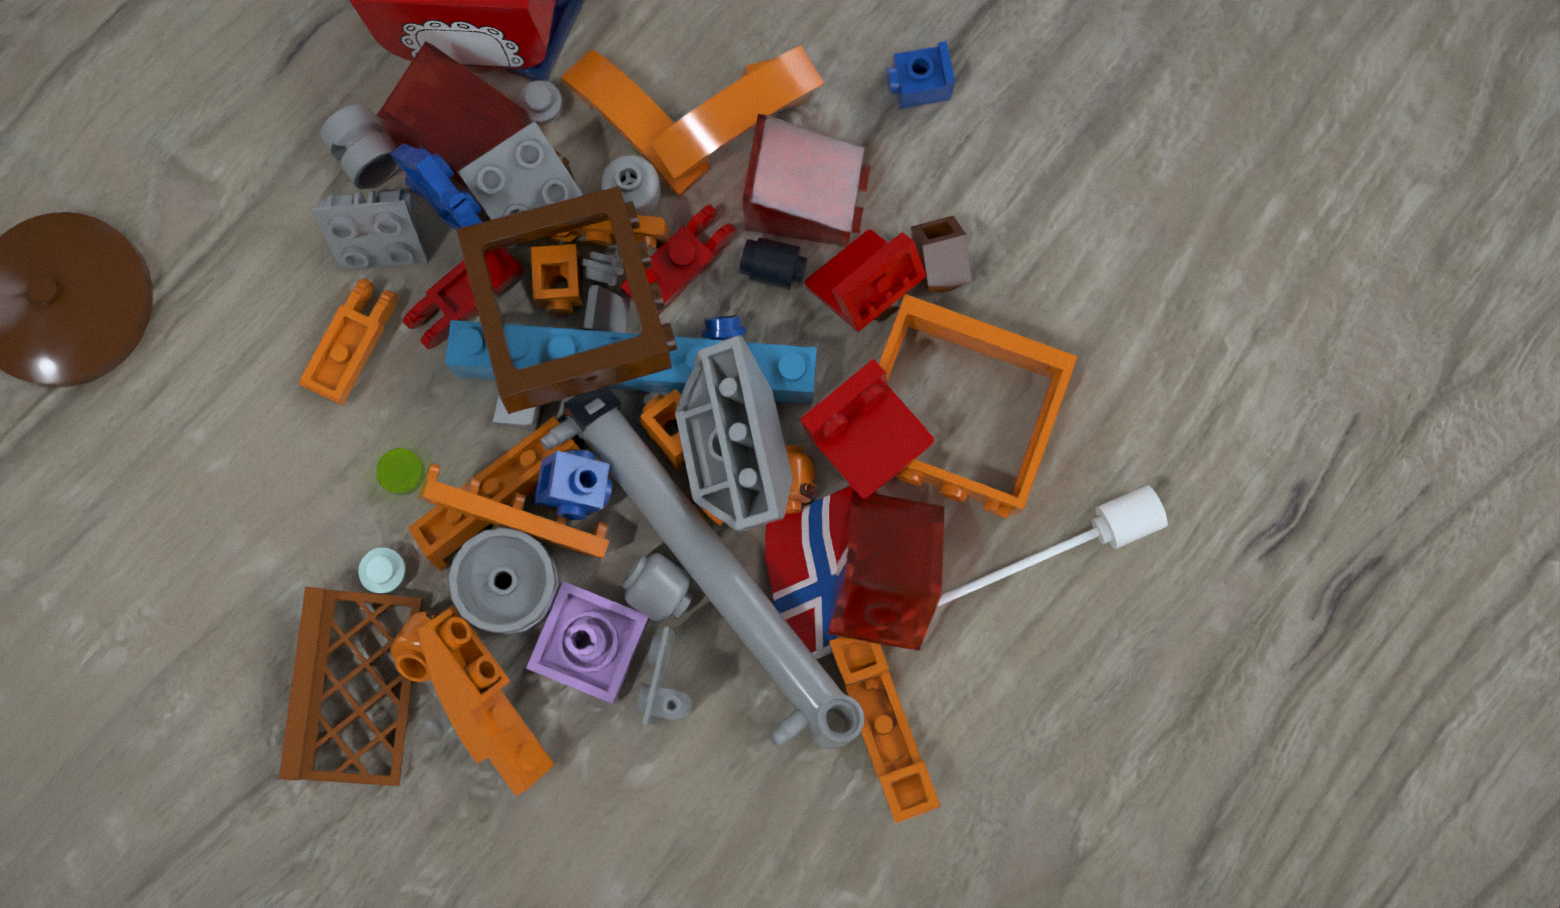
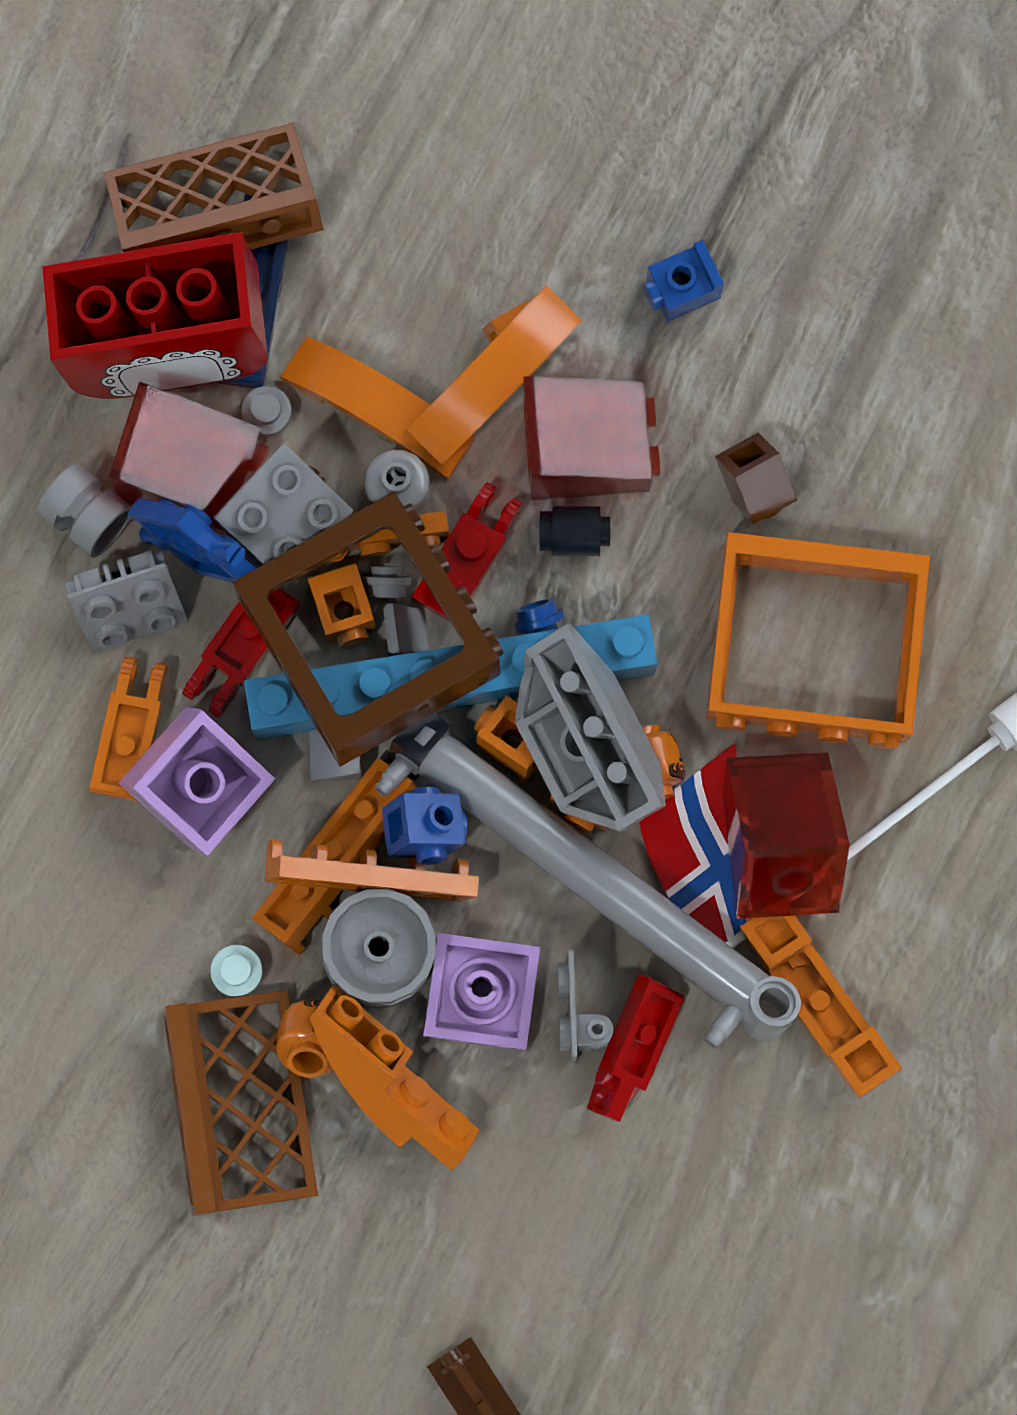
camera: 15 degrees left, 0 degrees up
clear neon green tile [376,448,425,495] -> none
light grey head [621,553,693,623] -> none
red bracket [800,358,934,500] -> none
red bracket [804,229,927,332] -> none
none -> lavender brick [119,707,275,856]
none -> red hinge [587,974,685,1122]

